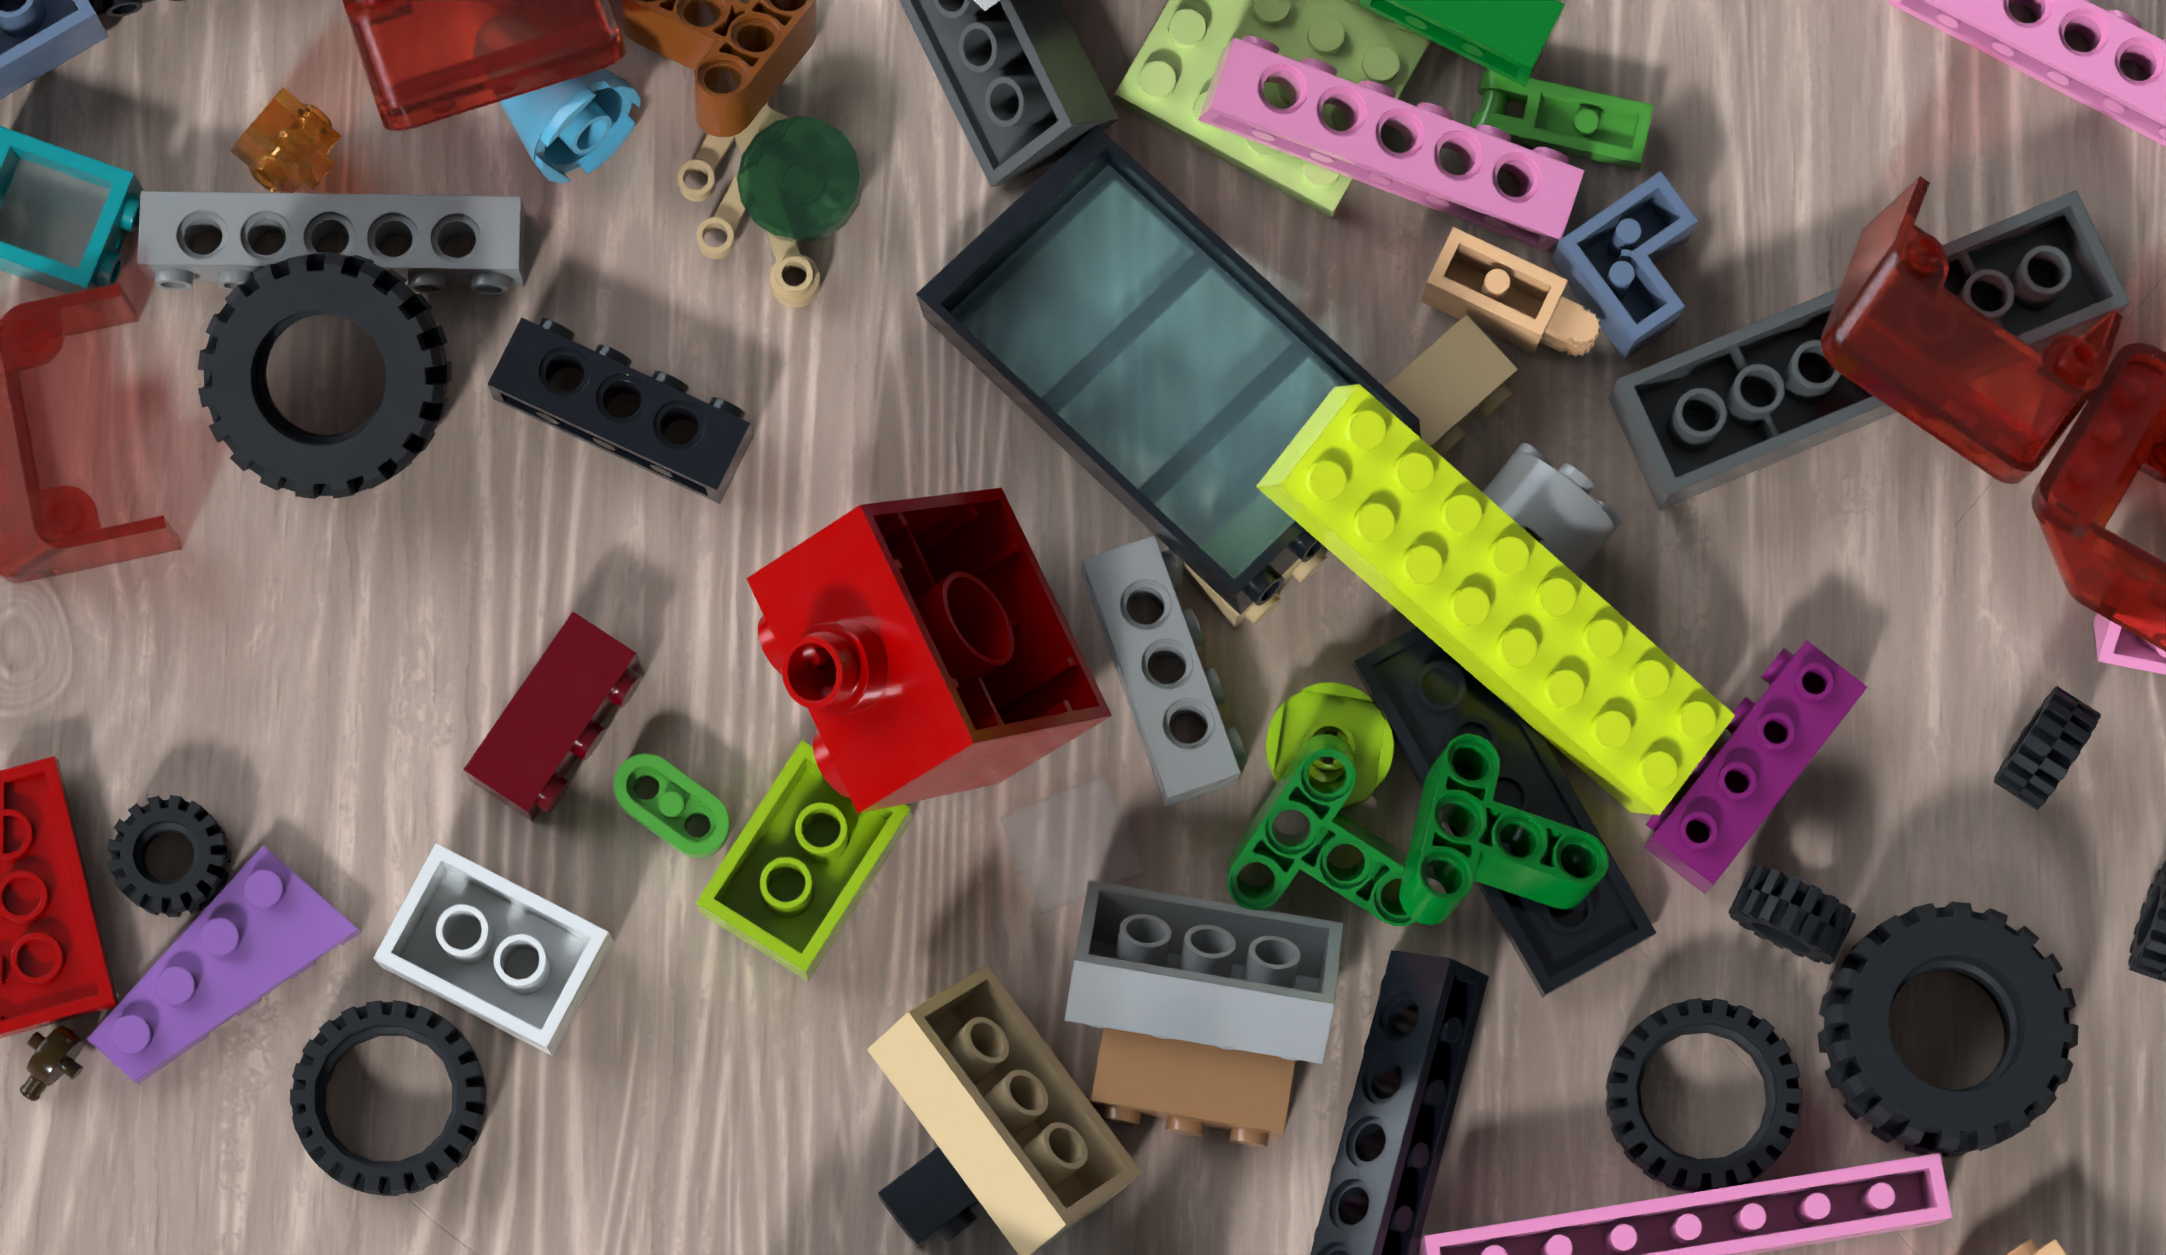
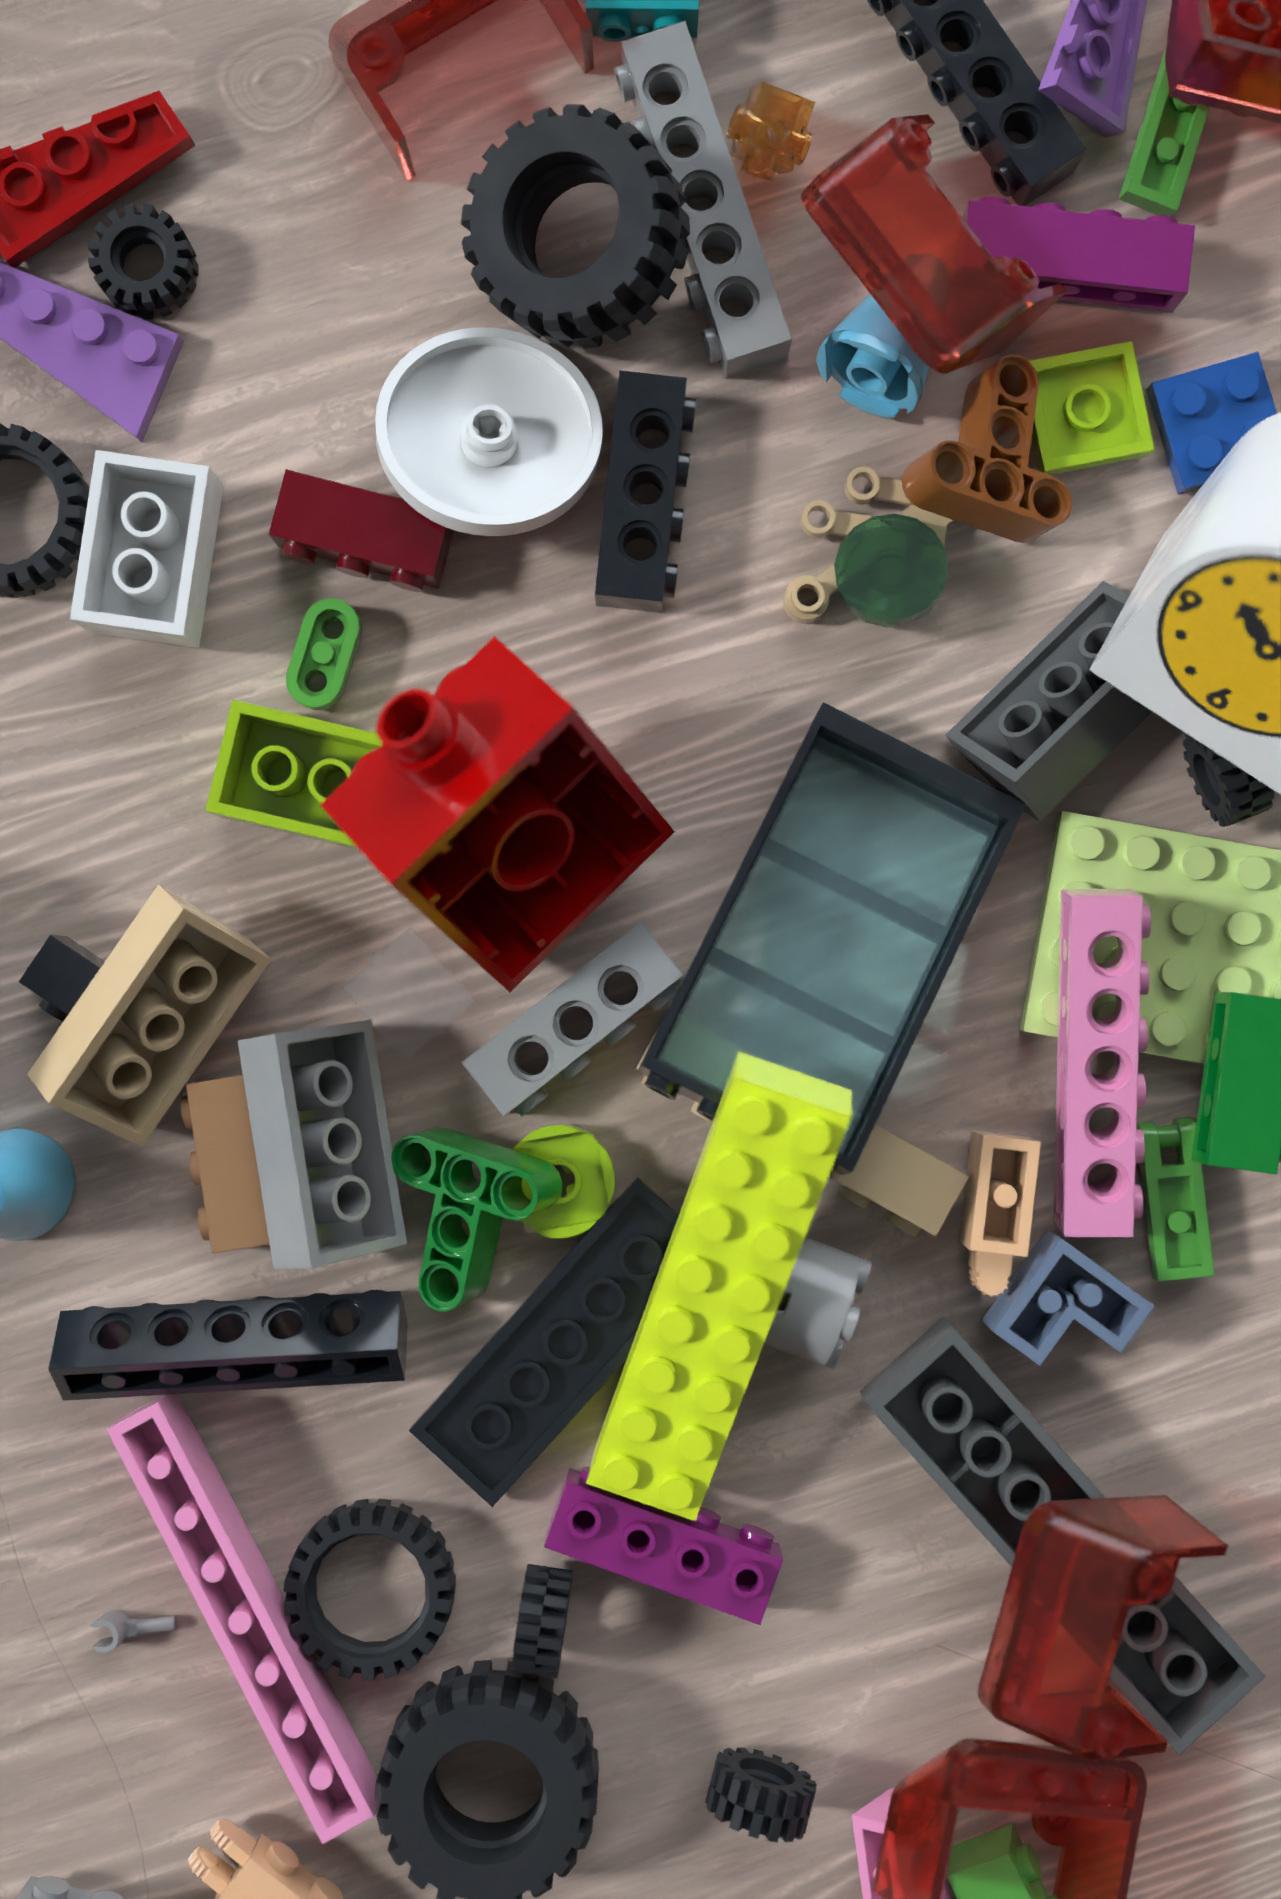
camera: 80 degrees right, 10 degrees up
green beam [1399,734,1609,925] -> none
none -> white dish [375,327,603,536]

